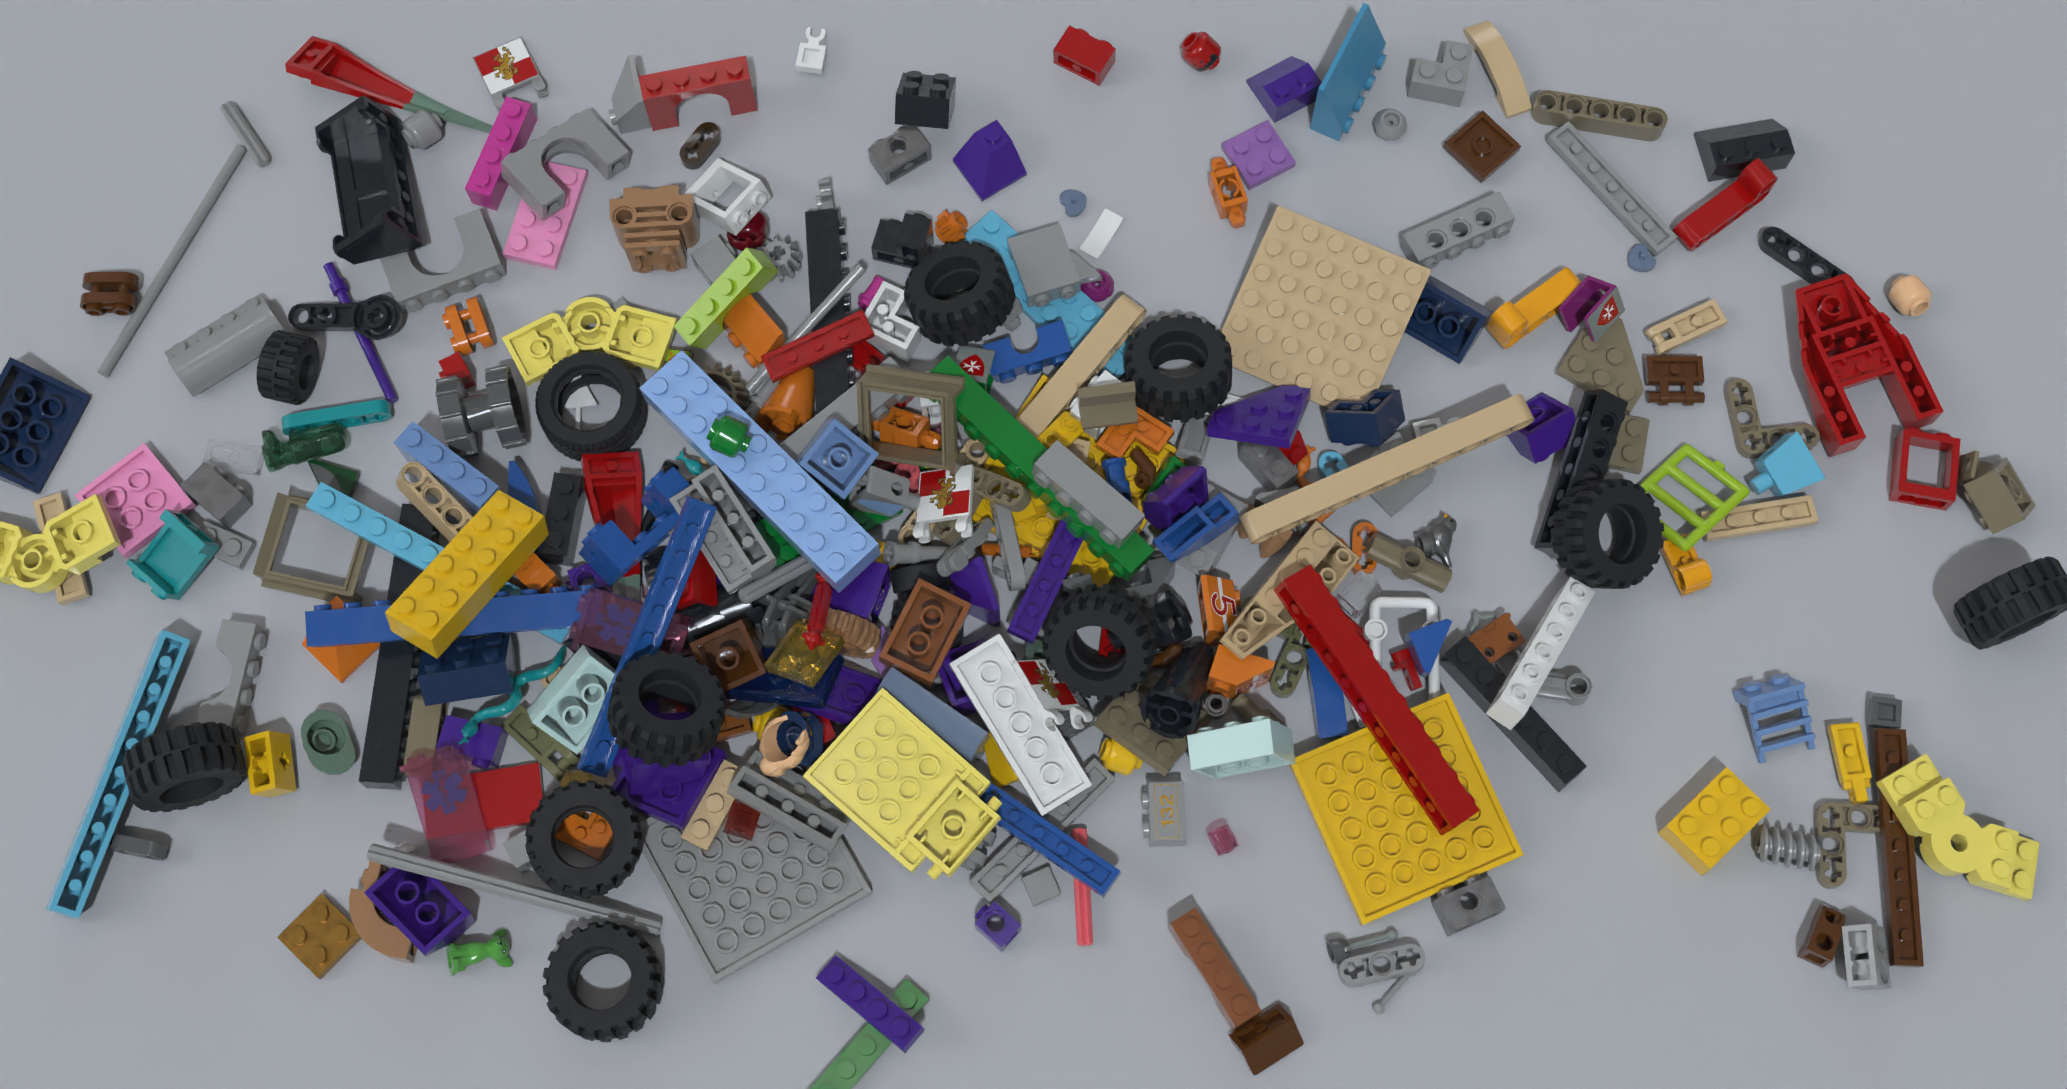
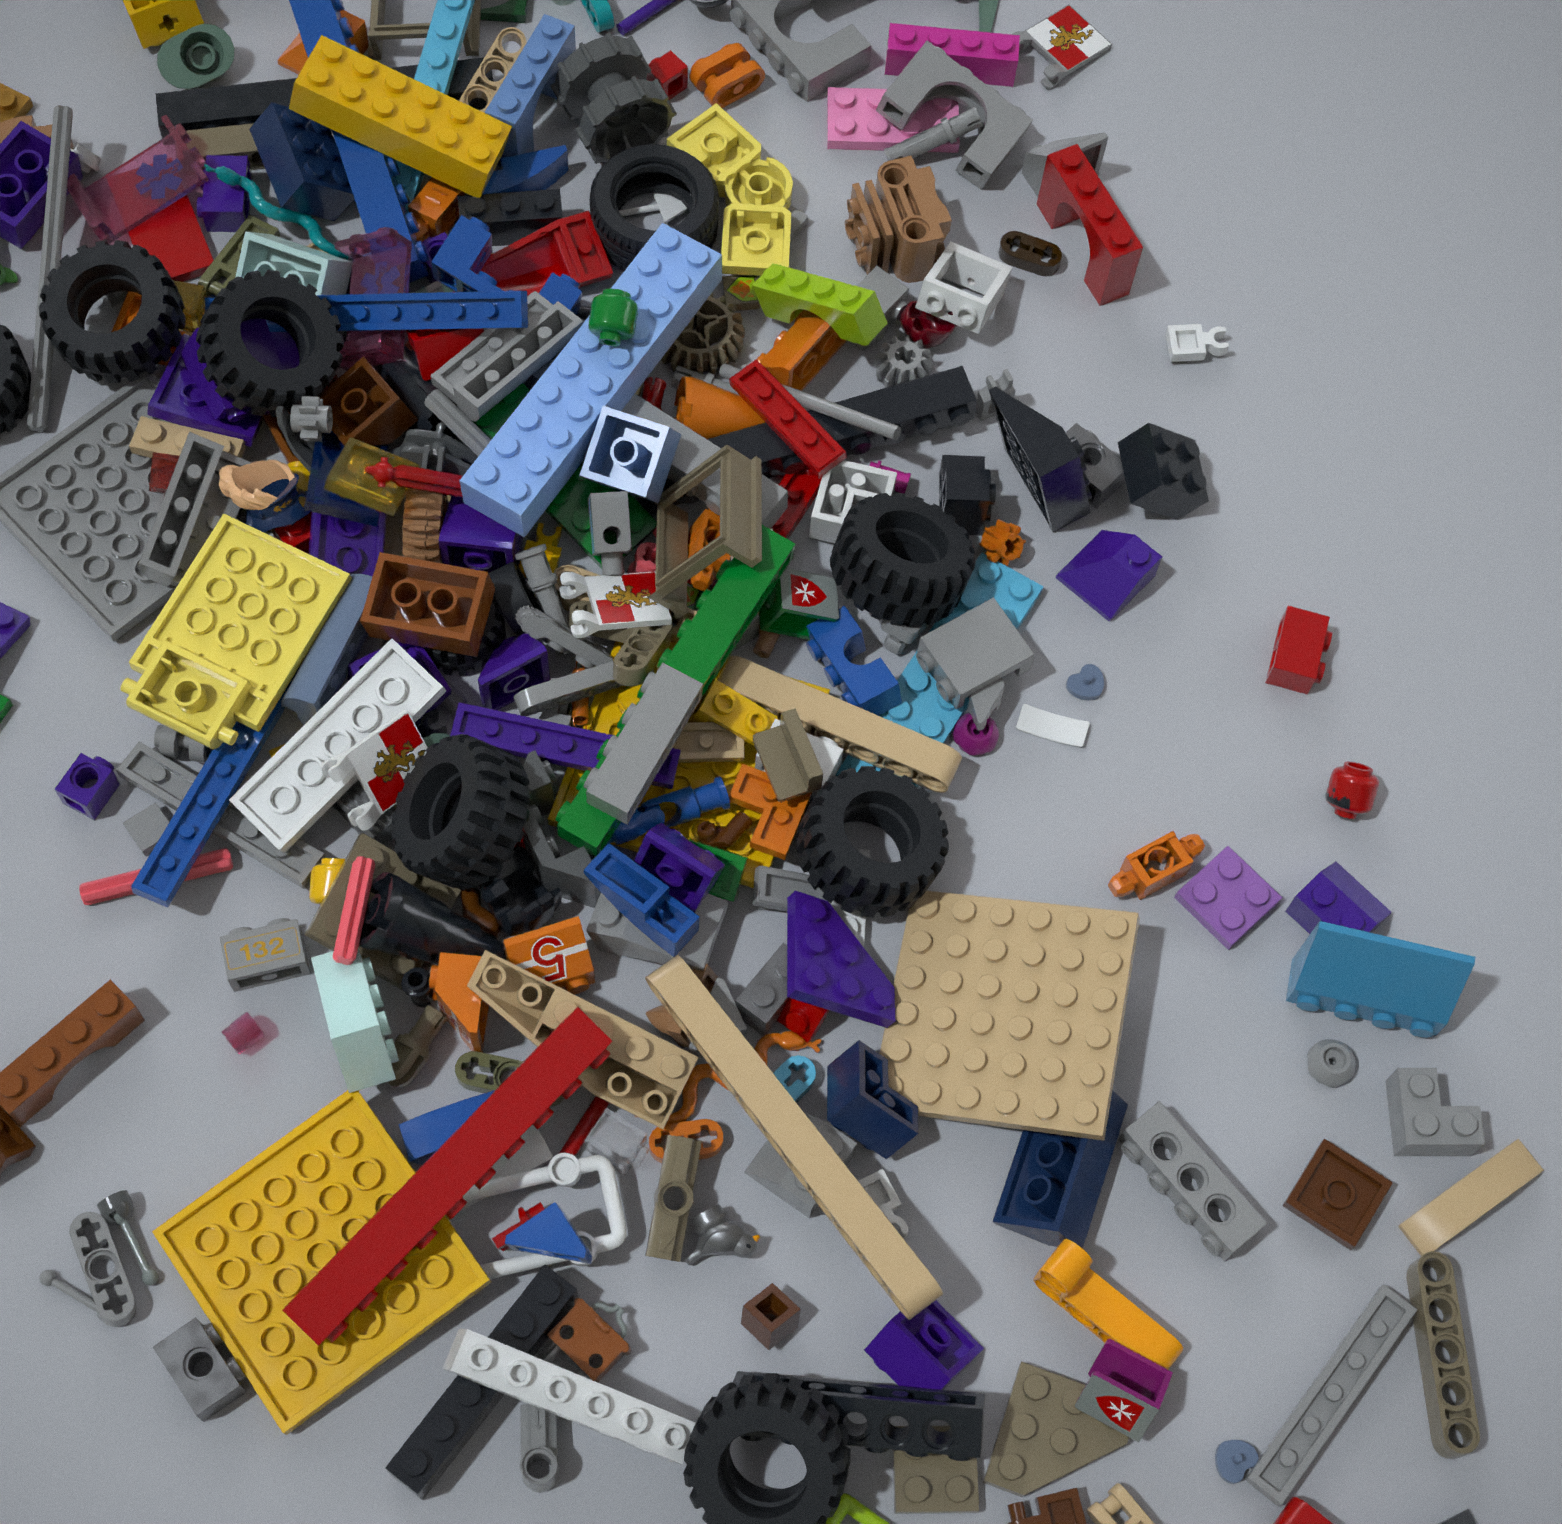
camera: 70 degrees right, 5 degrees down
none -> light grey gear [290,396,333,442]
none -> coral axle [333,856,375,965]
none -> reddish brown plate [741,1283,801,1350]
none -> light grey pin [884,106,983,161]
none -> black slope [989,387,1092,533]

